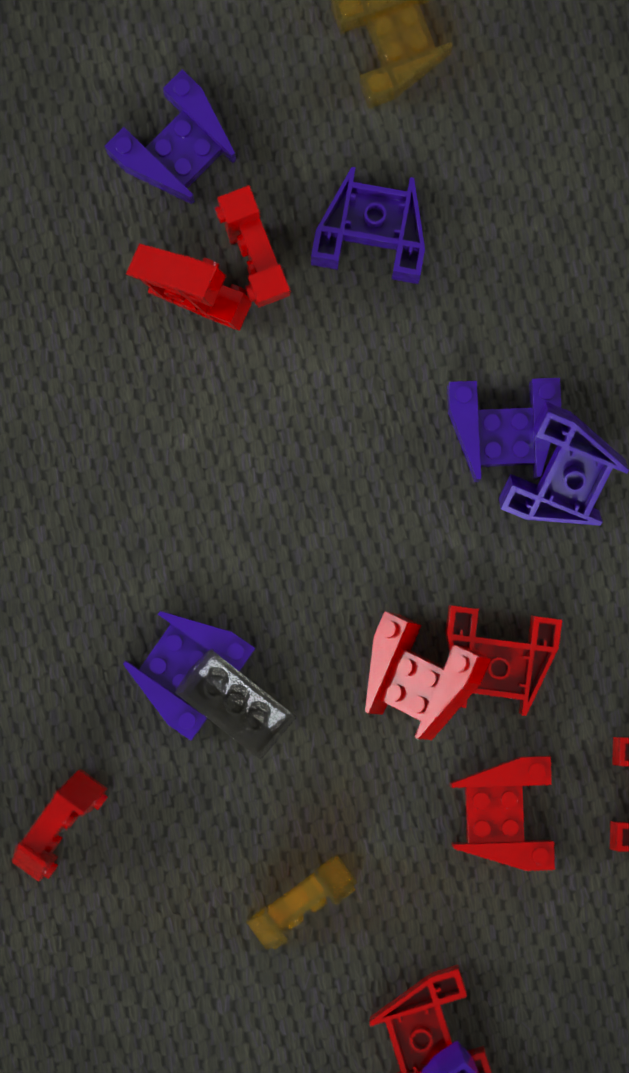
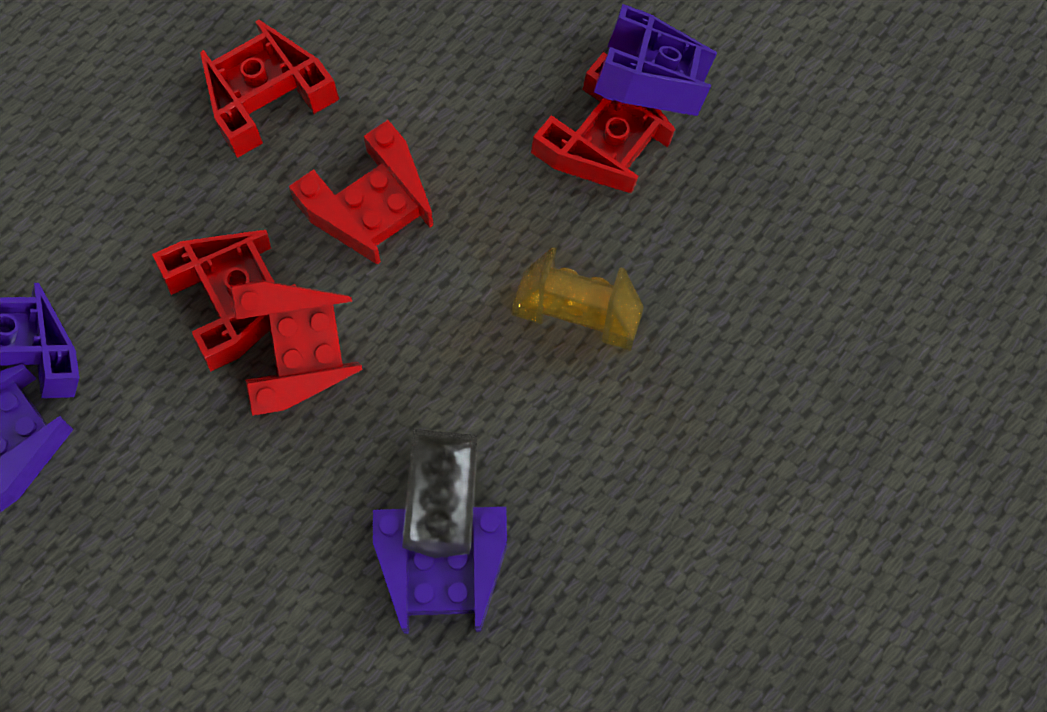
camera: 125 degrees left, 15 degrees down
red wedge [12,769,108,881] -> none

